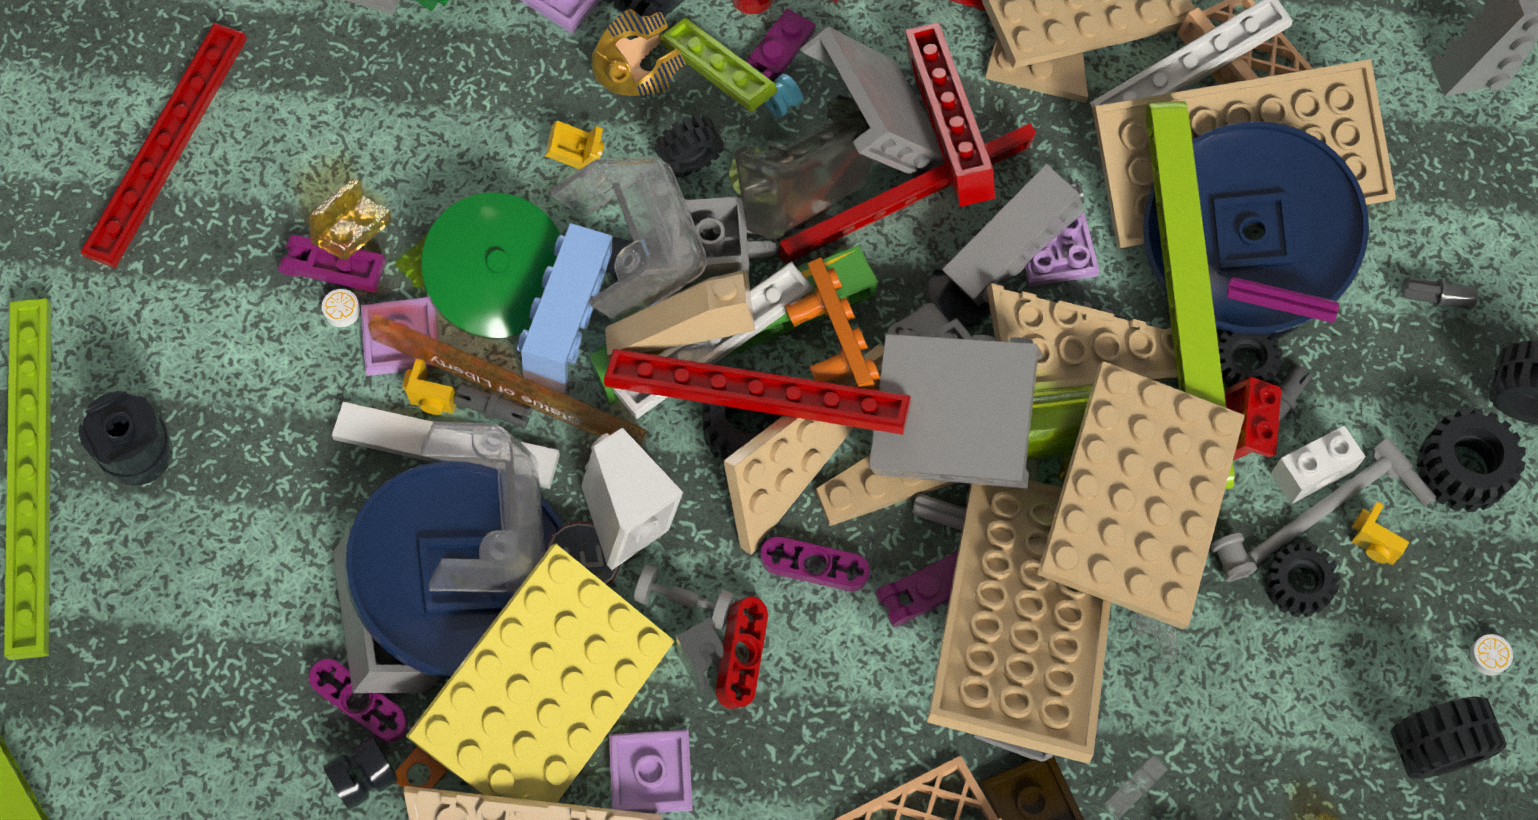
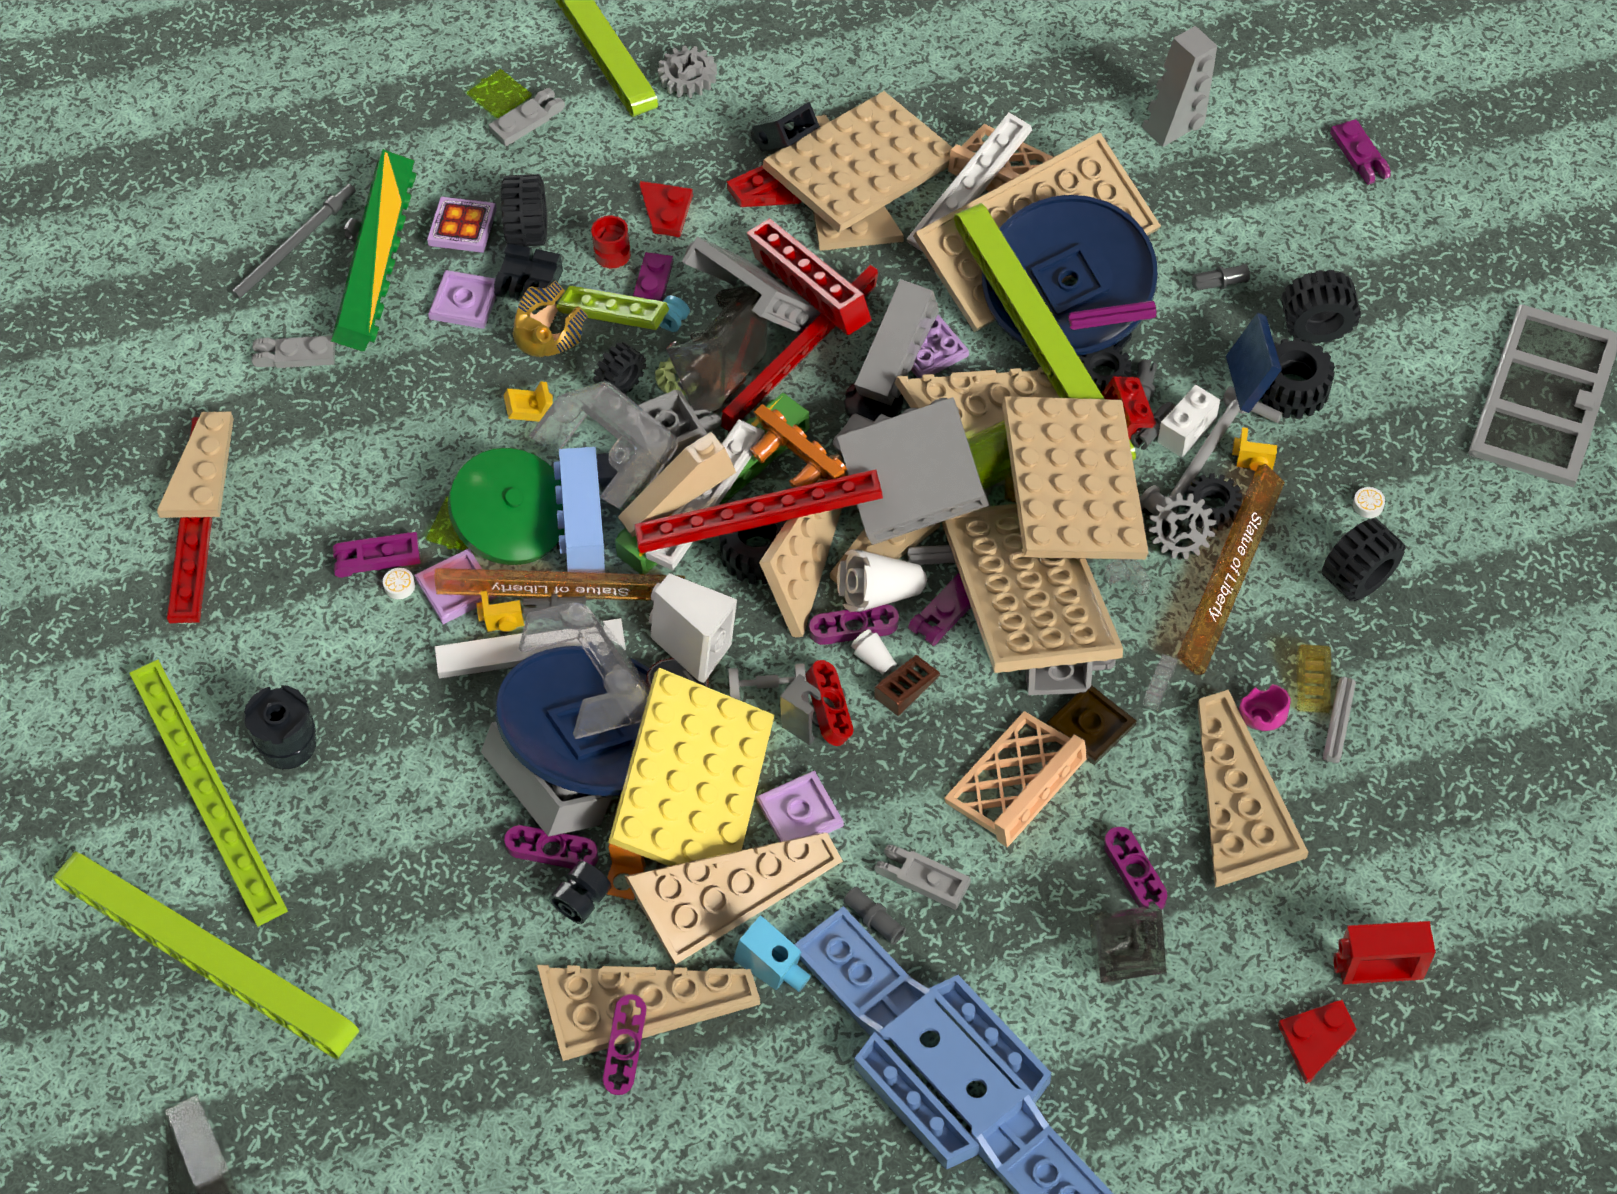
camera: 20 degrees left, 10 degrees down
clear yellow bracket [309,178,391,261] -> none
none -> tan wing [157,412,234,518]
none -> white cone [837,549,927,612]
none -> white cone [851,629,897,676]
none -> copper slope [875,654,940,716]
none -> dark grey axle [1131,402,1175,450]
none -> light grey gear [1148,493,1216,559]
none -> clear orange tile [1177,464,1285,675]
none -> dark blue tile [1226,313,1282,413]

